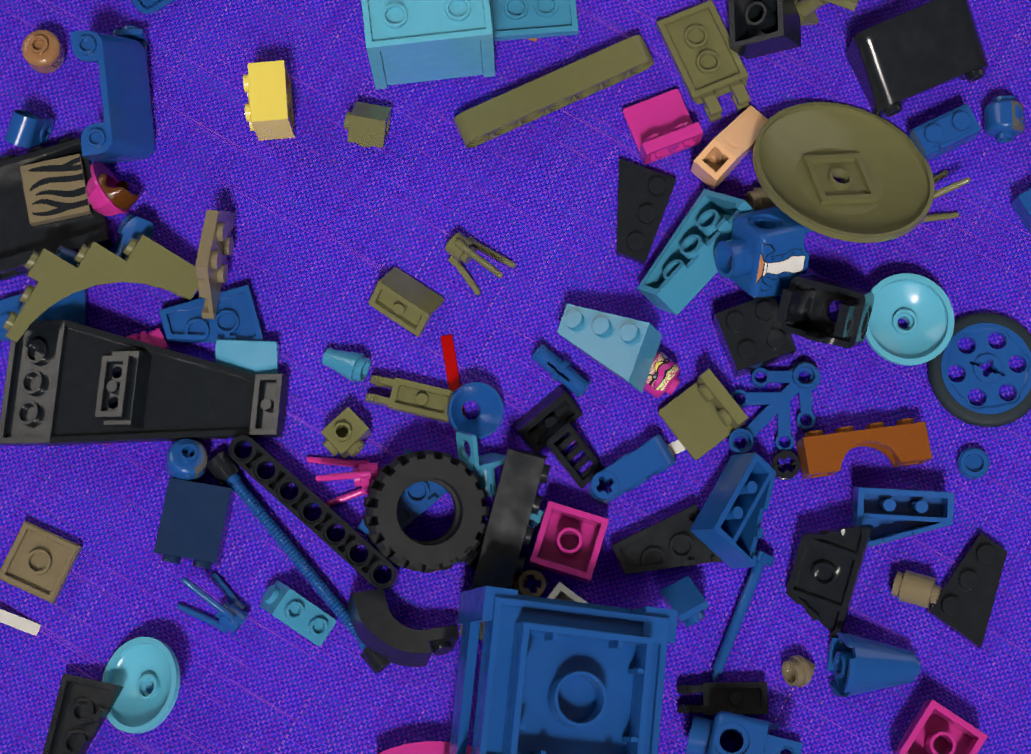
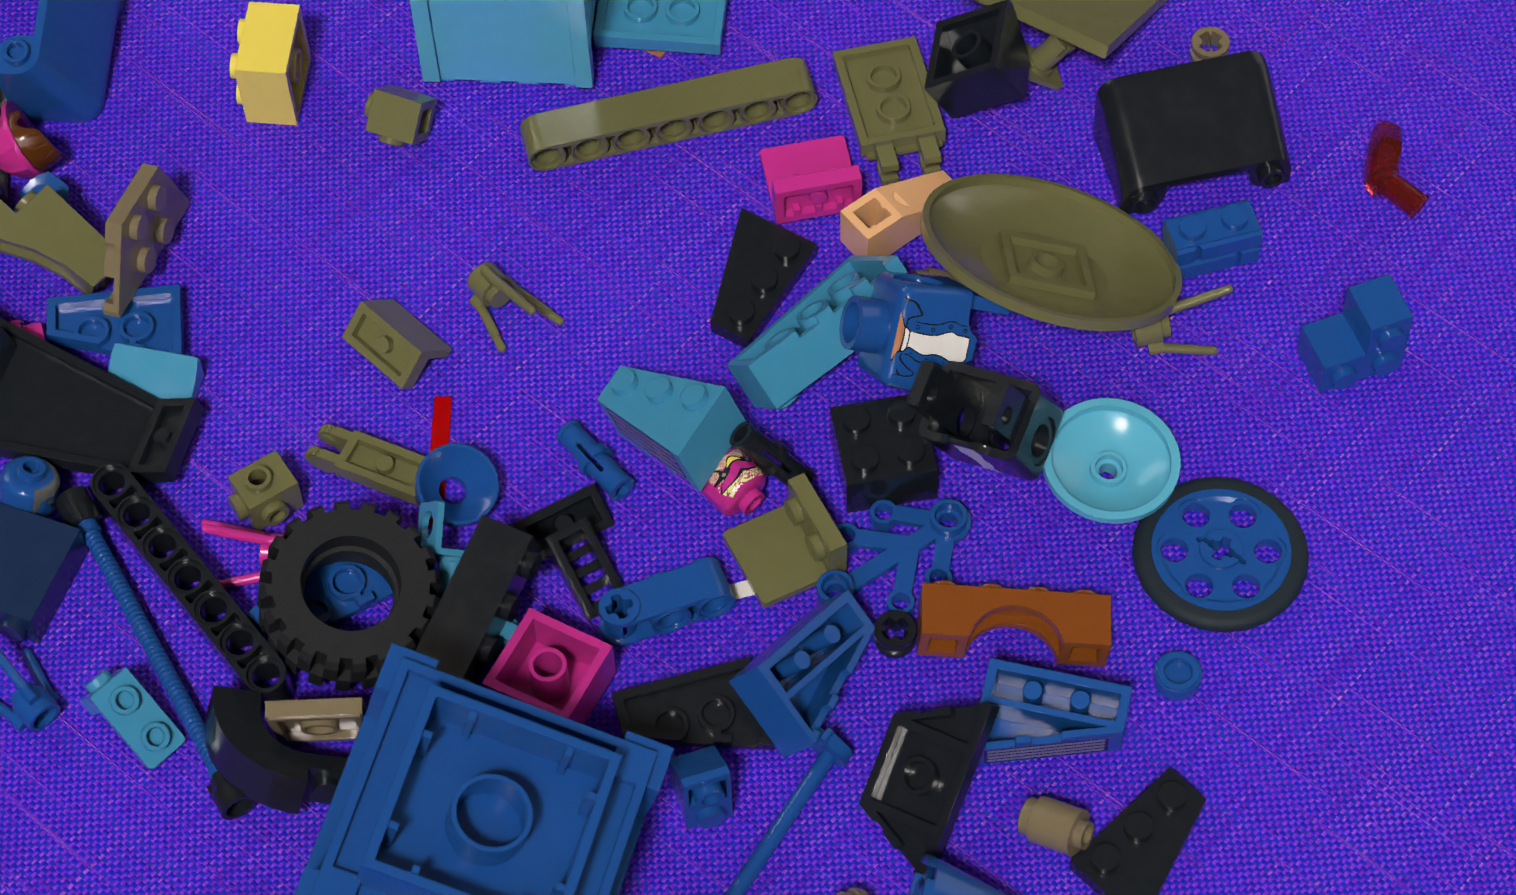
camera: 10 degrees right, 20 degrees down
dark azure cone [322,348,371,382] -> none
blue head [984,96,1025,143] -> none
none -> dark tan tile [265,697,367,743]
none -> black pin [729,421,814,487]

